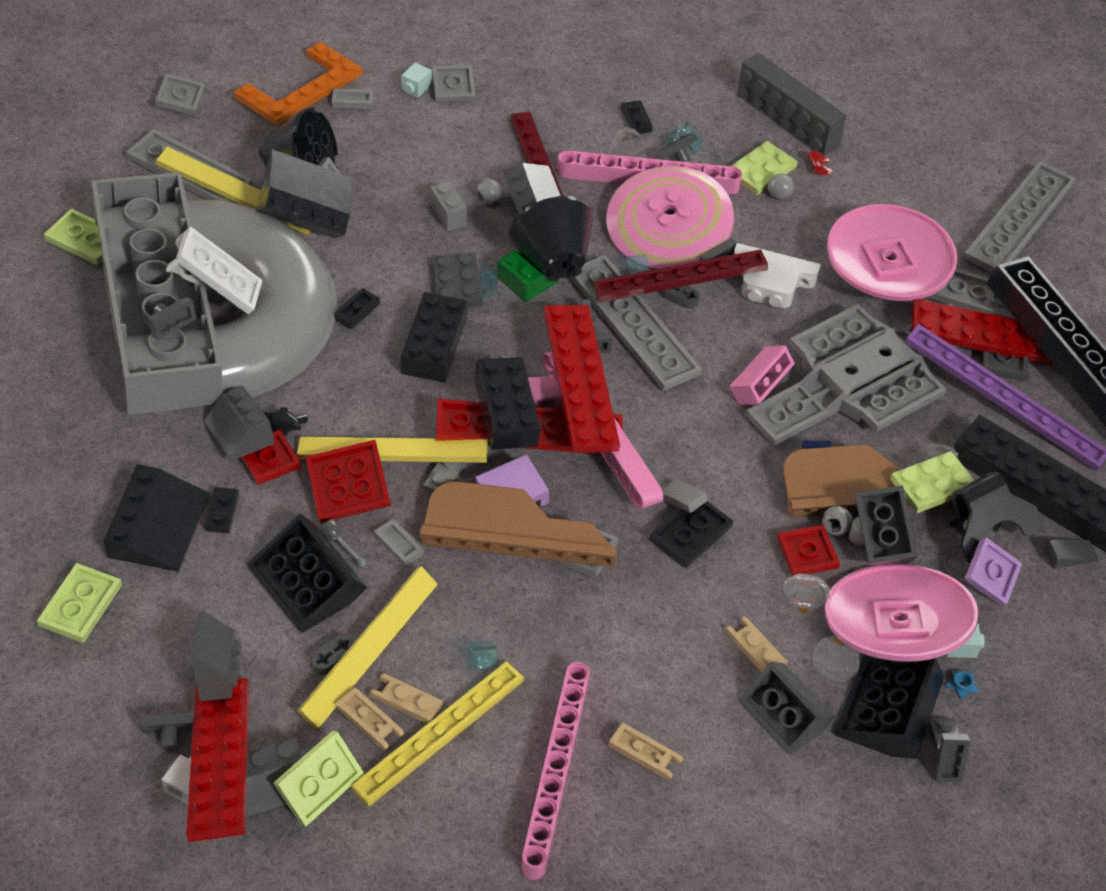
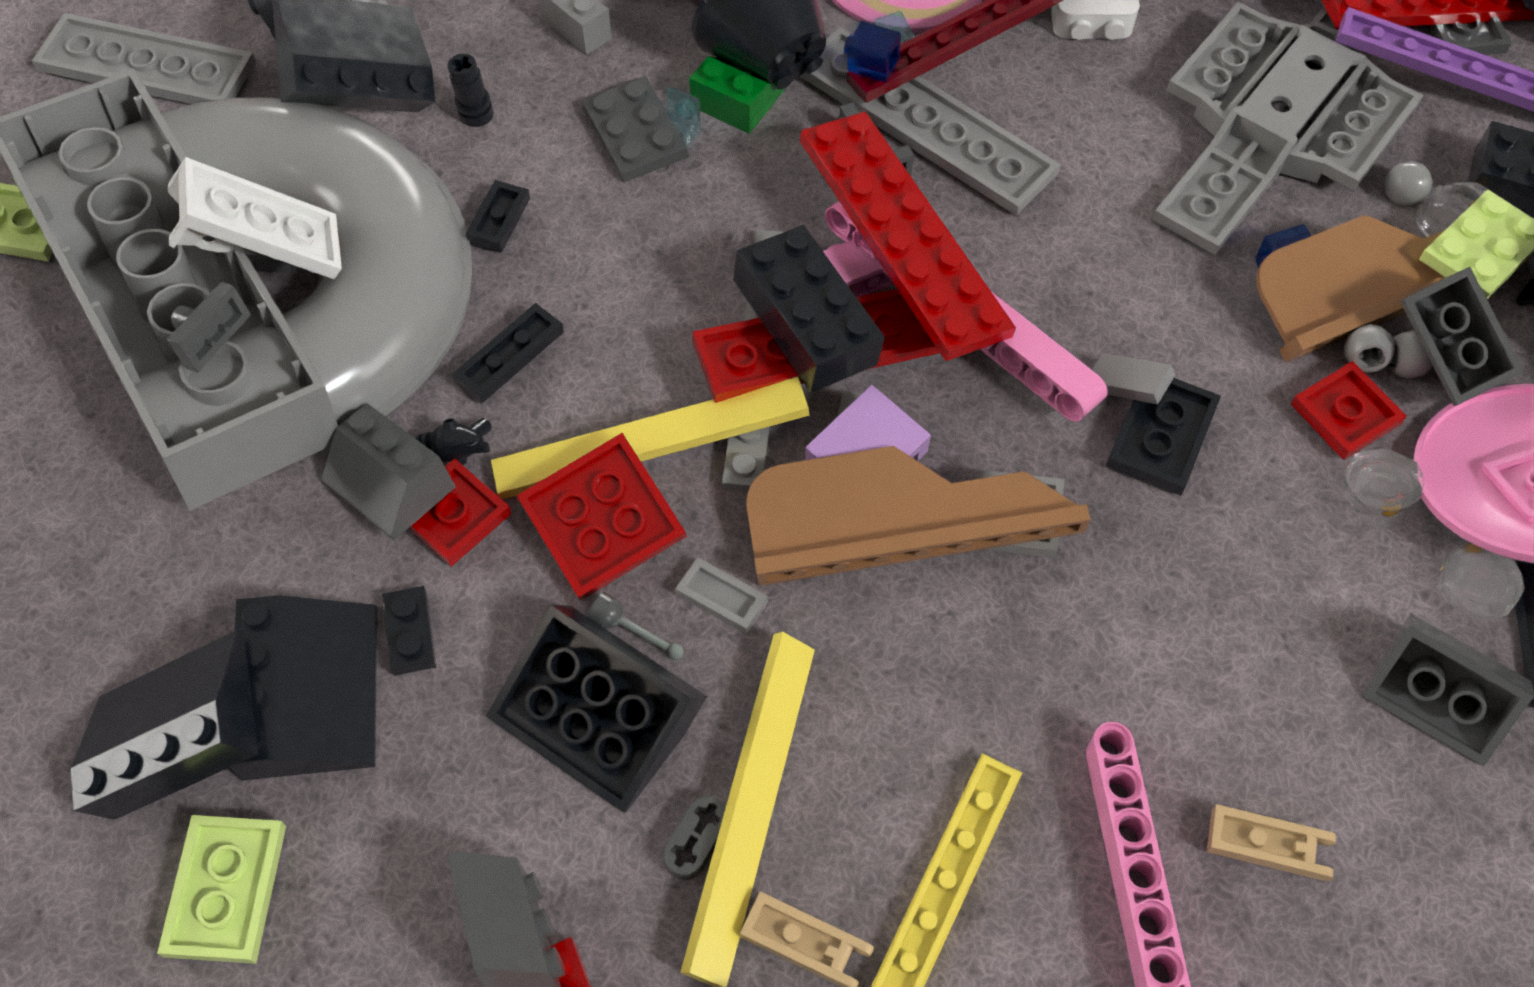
camera: 15 degrees left, 10 degrees up
light yellow tile [156,147,311,236] -> none
tan hinge [369,673,443,724] -> none
black brick [401,292,467,383] -> none
clear light blue bracket [468,641,497,669] -> none
dark grey beam [660,286,700,309] -> none
tan hinge [724,616,788,672] -> none
bright pink brick [729,345,795,405] -> none
none -> black slope [71,630,258,820]
none -> black axle [447,53,494,127]
none -> black plate [452,303,564,404]
none -> clear blue brick [844,21,901,82]
none -> light grey piece [1384,161,1433,206]

